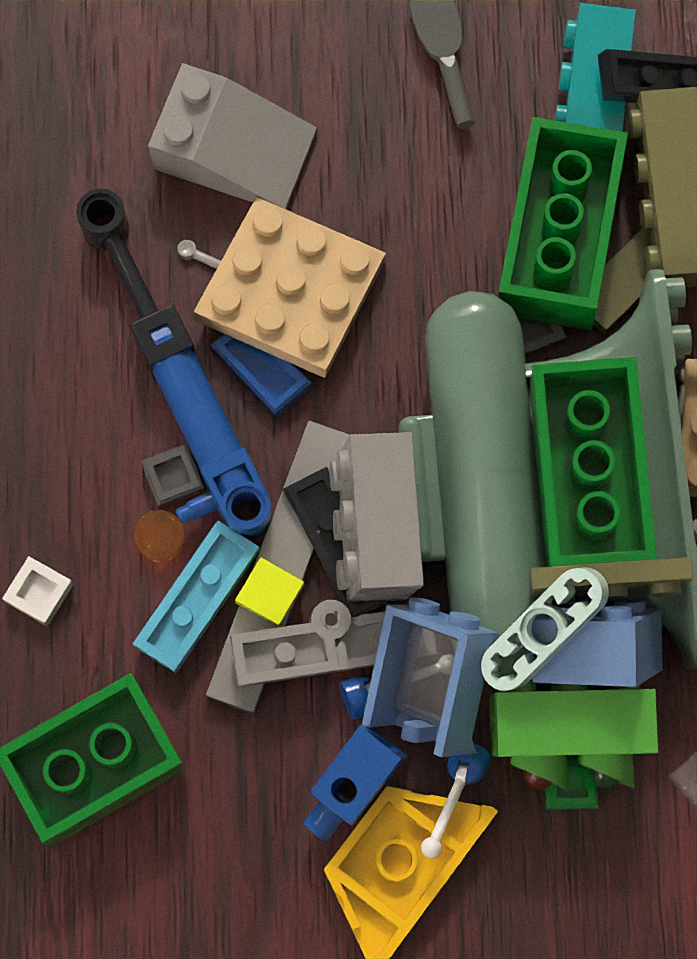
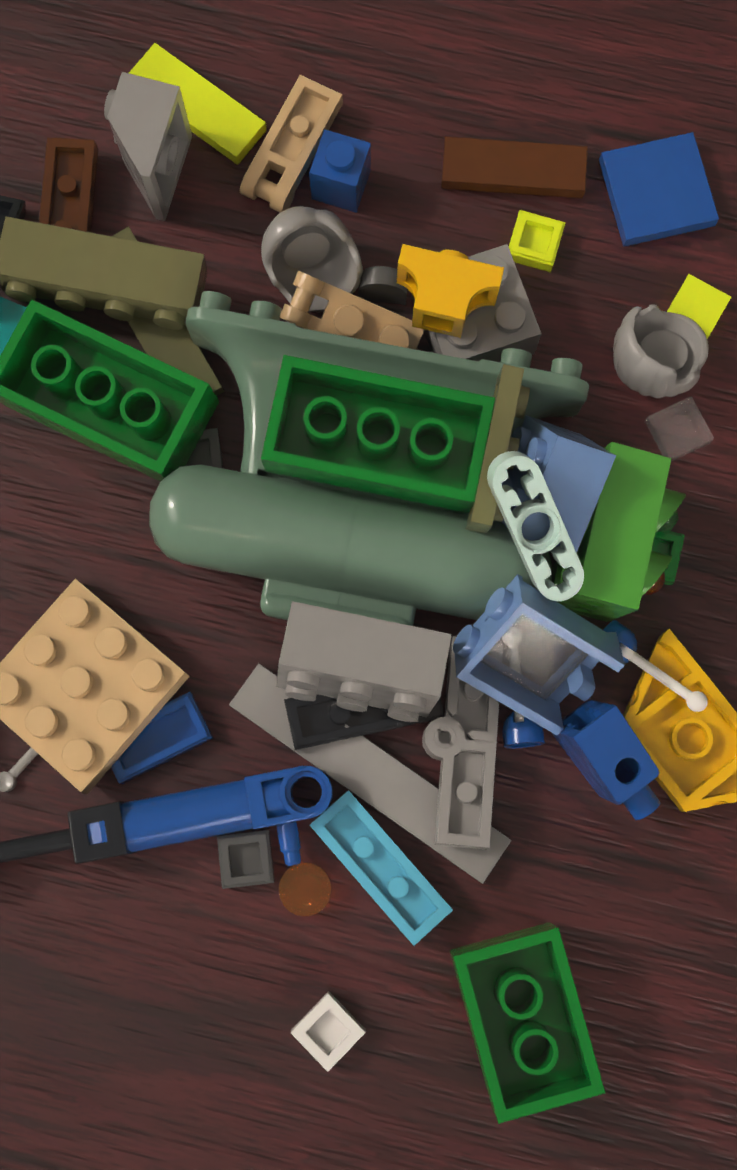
camera: 75 degrees left, 5 degrees up
neon yellow tile [235,557,304,628] -> none

